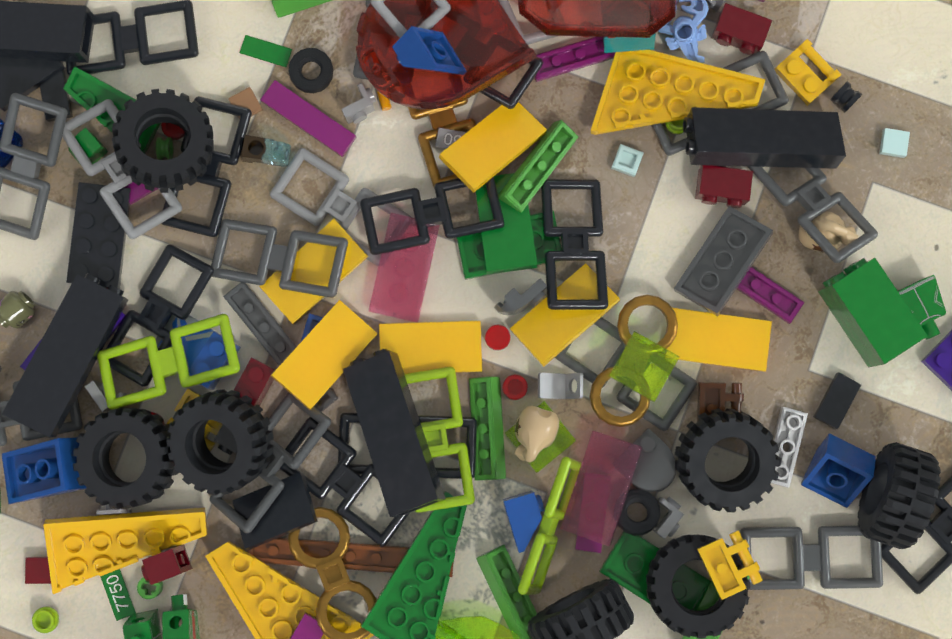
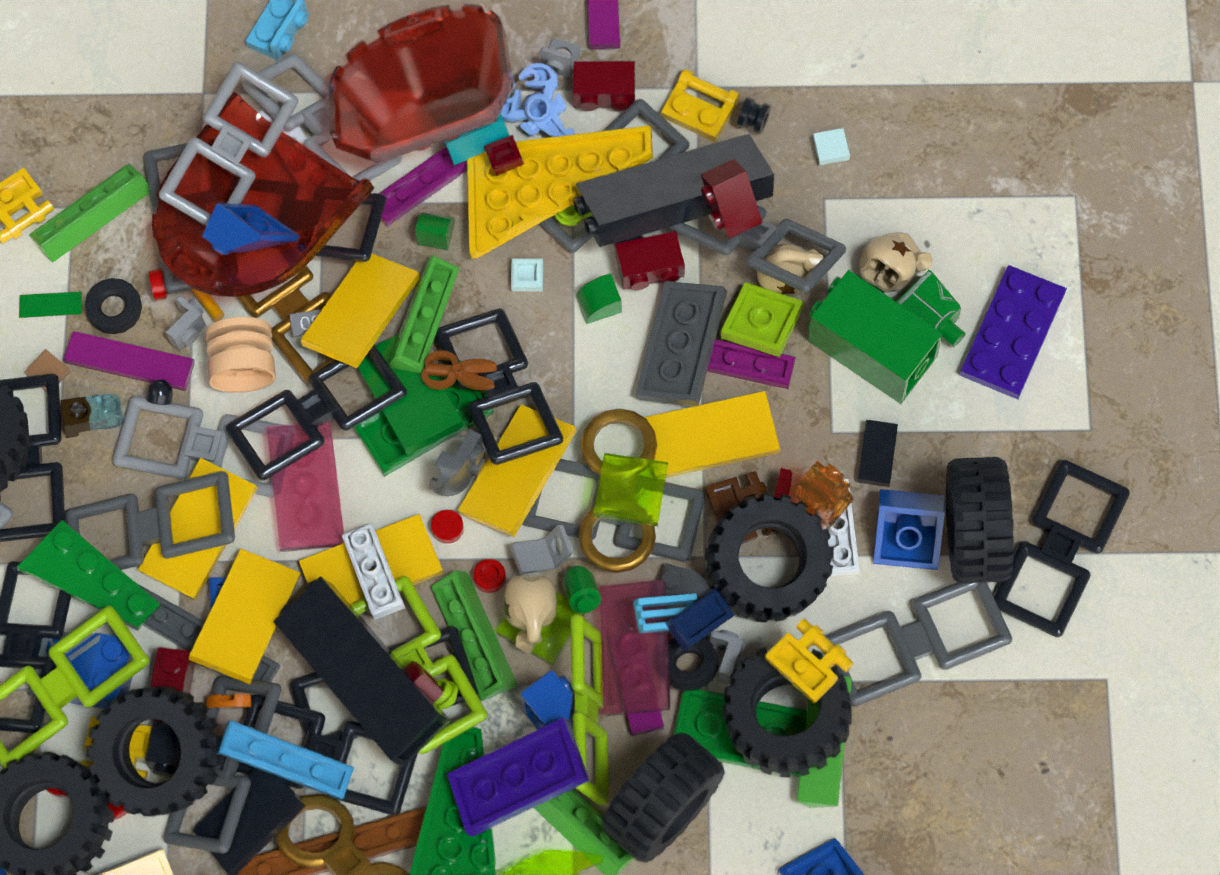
camera: 15 degrees left, 15 degrees down
none -> green wing [17,520,160,631]
none -> black hinge [146,380,173,405]
none -> red tile [149,268,168,301]
none -> light nougat wheel [205,317,276,393]
none -> orange tile [206,693,251,709]
none -> dark azure tile [217,720,354,800]
none -> white tile [342,523,405,620]
none -> dark red tile [405,660,443,702]
none -> green brick [415,212,455,250]
none -> dark orange piece [421,350,497,390]
none -> lime plate [435,679,458,710]
none -> dark purple plate [447,717,590,837]
none -> dark red tile [484,135,524,176]
none -> green brick [562,566,601,613]
none -> green brick [576,273,622,324]
none -> medium azure tile [633,593,697,634]
none -> dark blue tile [665,588,735,651]
none -> dark red brick [701,159,763,239]
none -> lime plate [721,282,804,358]
none -> dark red tile [774,468,793,498]
none -> clear orange brick [792,461,854,529]
none -> tan piece [859,232,933,292]

